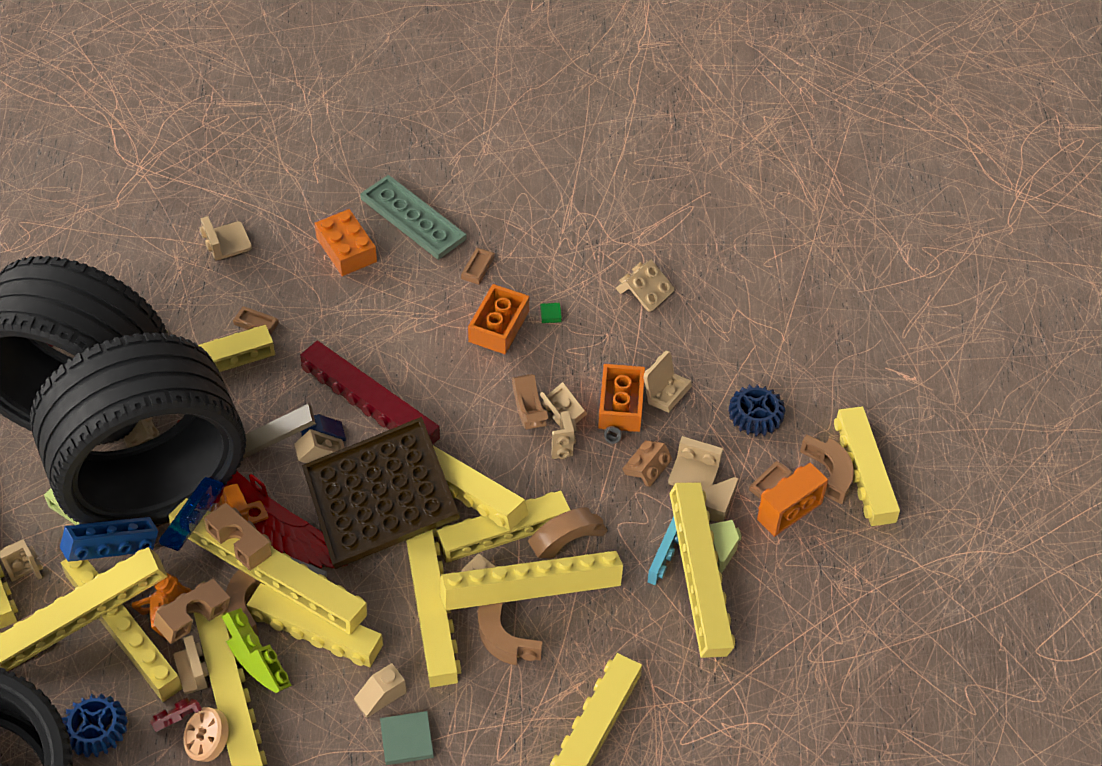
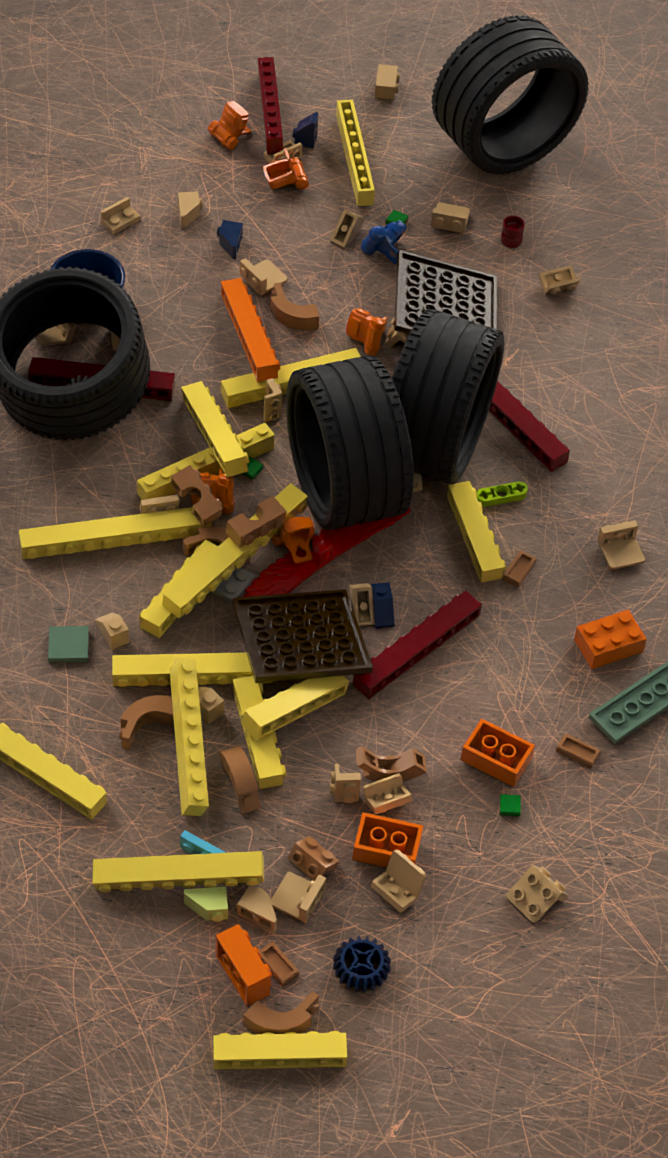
camera: 95 degrees right, 0 degrees up
blue brick [60,517,158,562] -> none
blue gear [62,693,128,758] -> none
dark red wing [149,697,202,732] -> none
clear blue bracket [159,477,224,551] -> none
light nougat wheel [183,707,229,762] -> none
lime slope [222,608,292,693] -> none
dark tan tile [243,404,316,459] -> none
dark grey hinge [604,426,621,444] -> none

